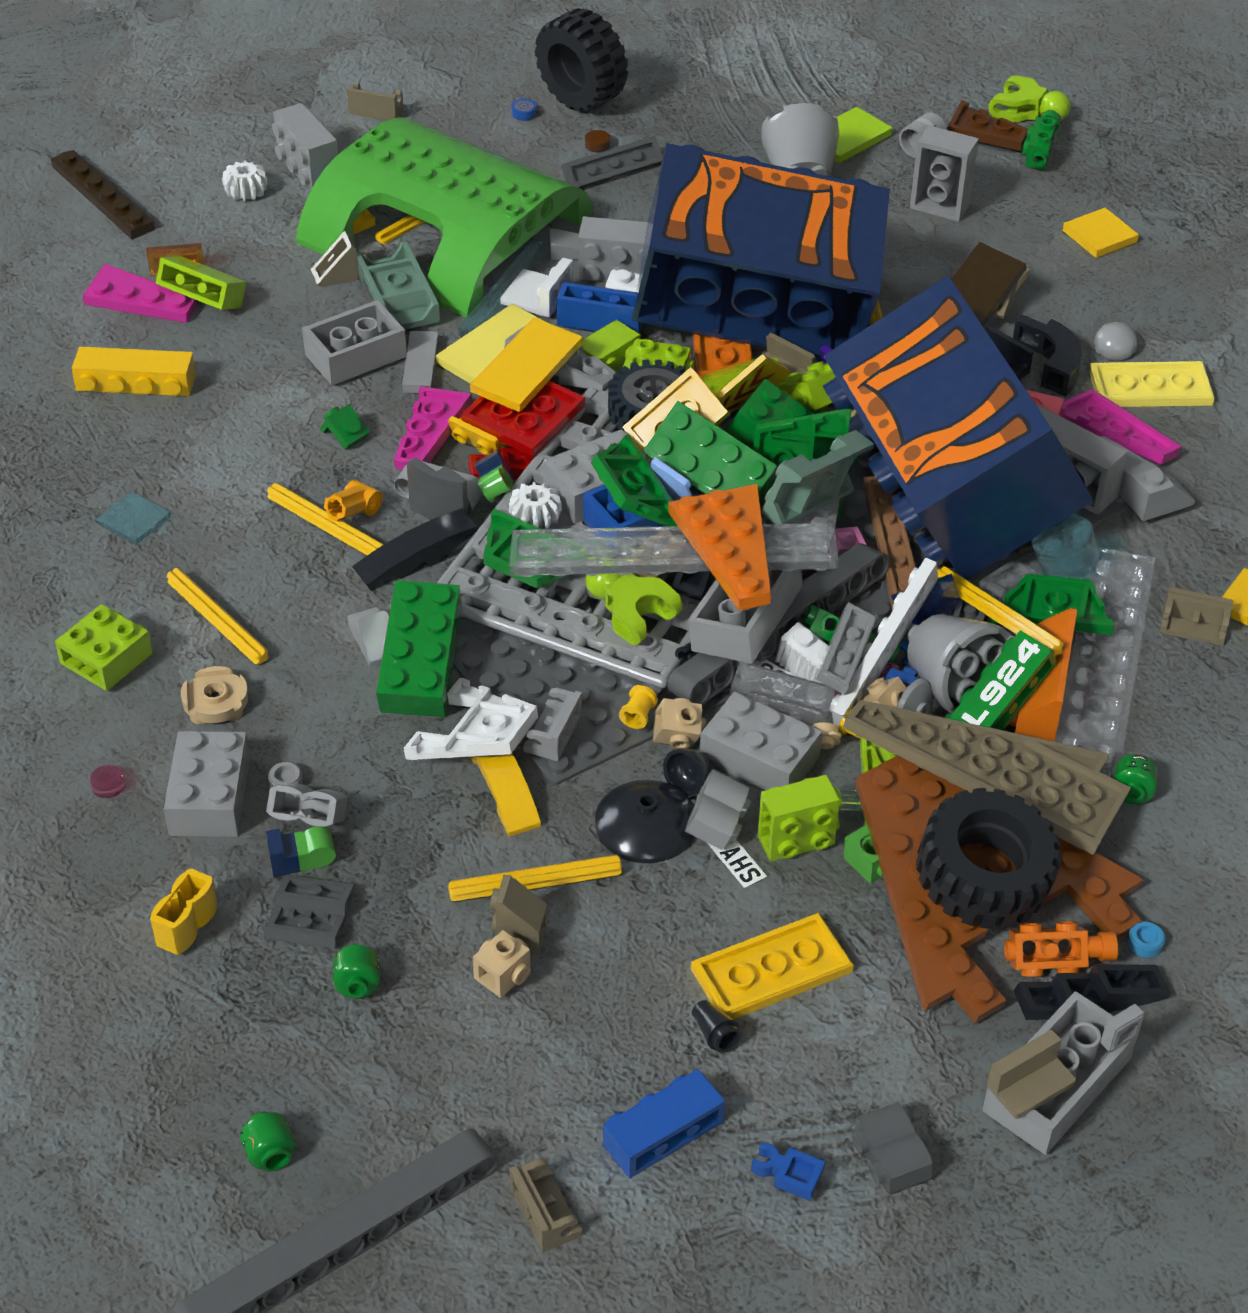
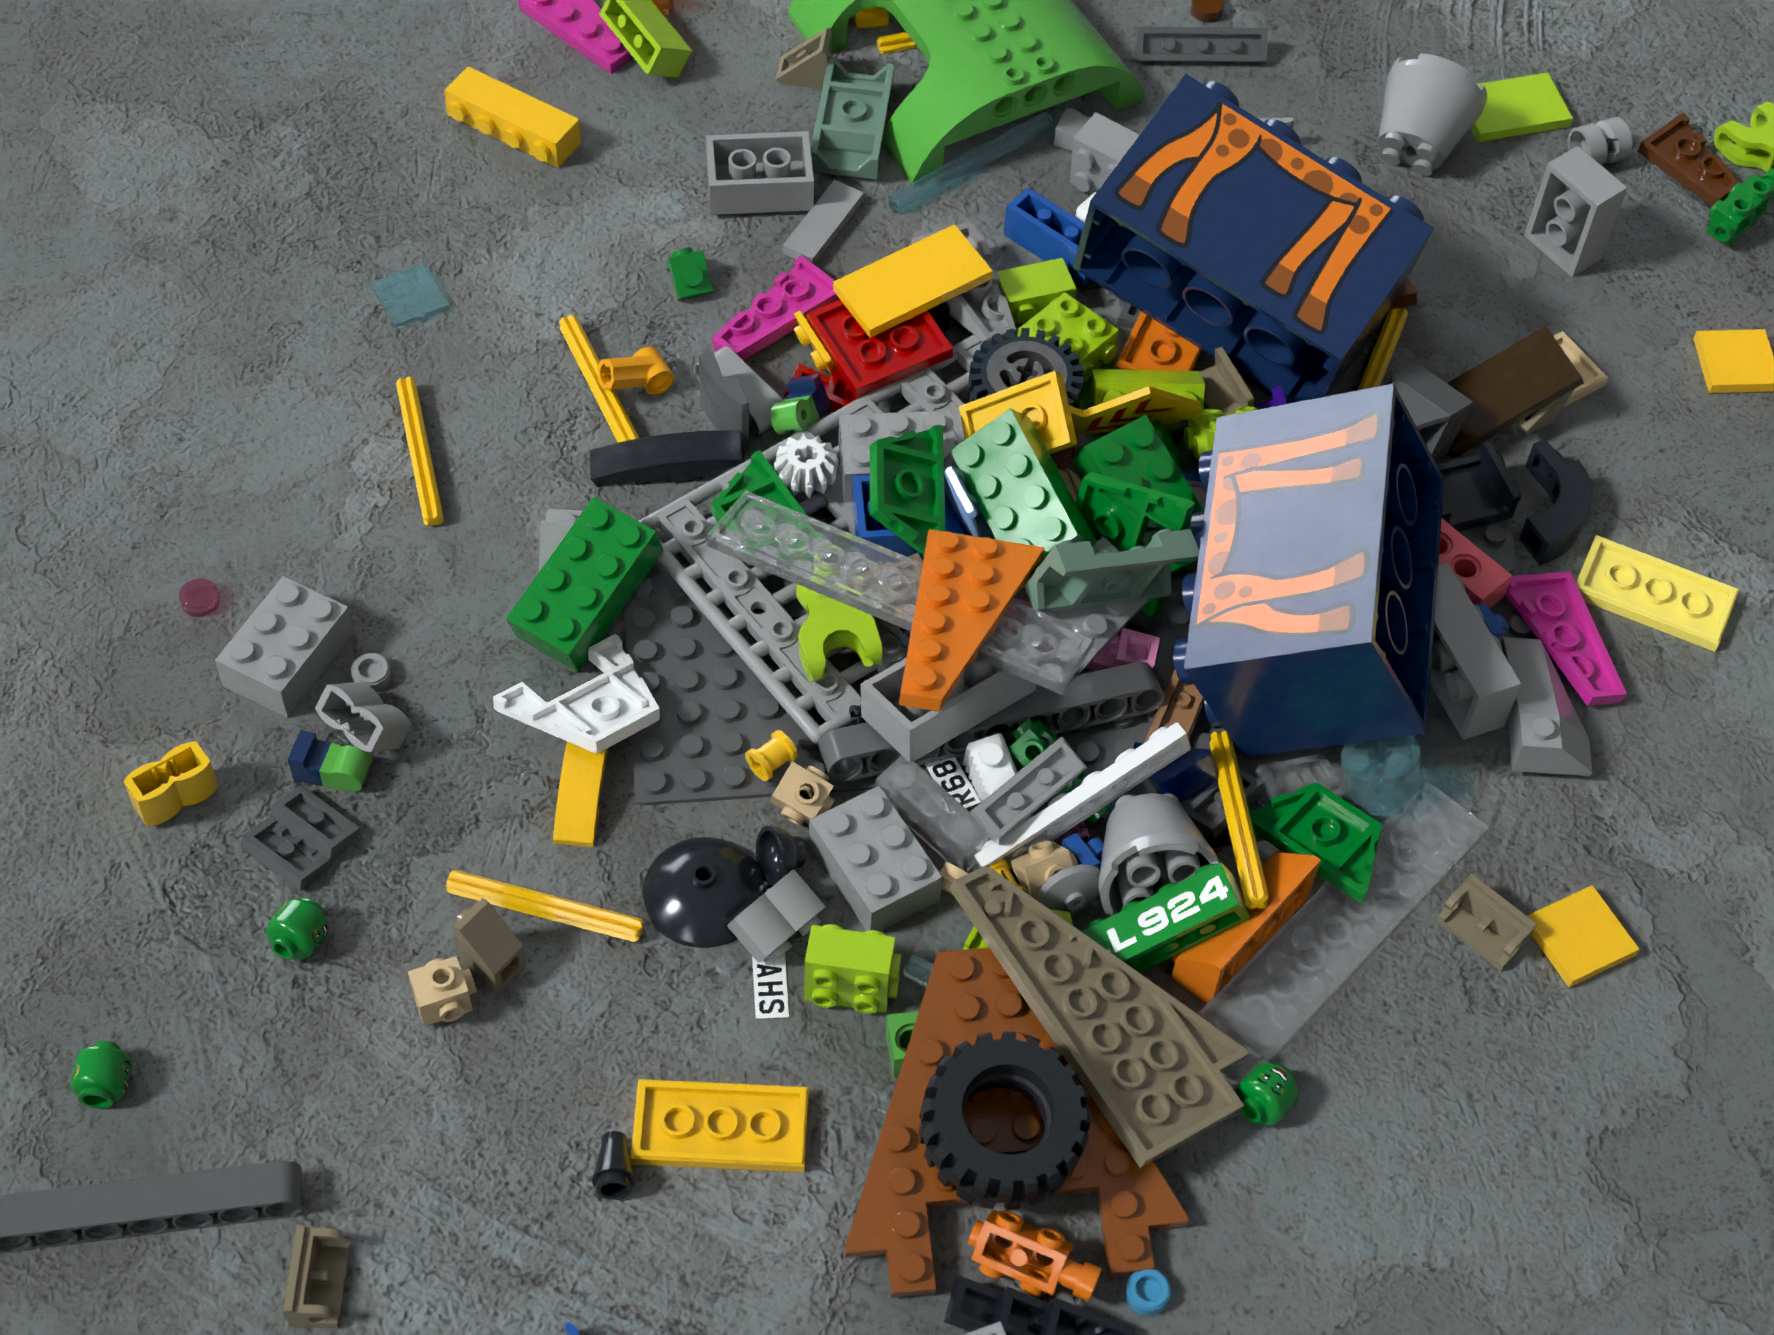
camera: 25 degrees right, 10 degrees up
lime brick [55,604,153,691] -> none
tan plate [181,666,249,724] -> none
light yellow tile [435,303,543,384] -> none
white bracket [500,257,573,318] -> none
light grey hinge [523,688,582,761] -> none
blue brick [603,1069,725,1179] -> none
light grey hair [1093,322,1137,361] -> none

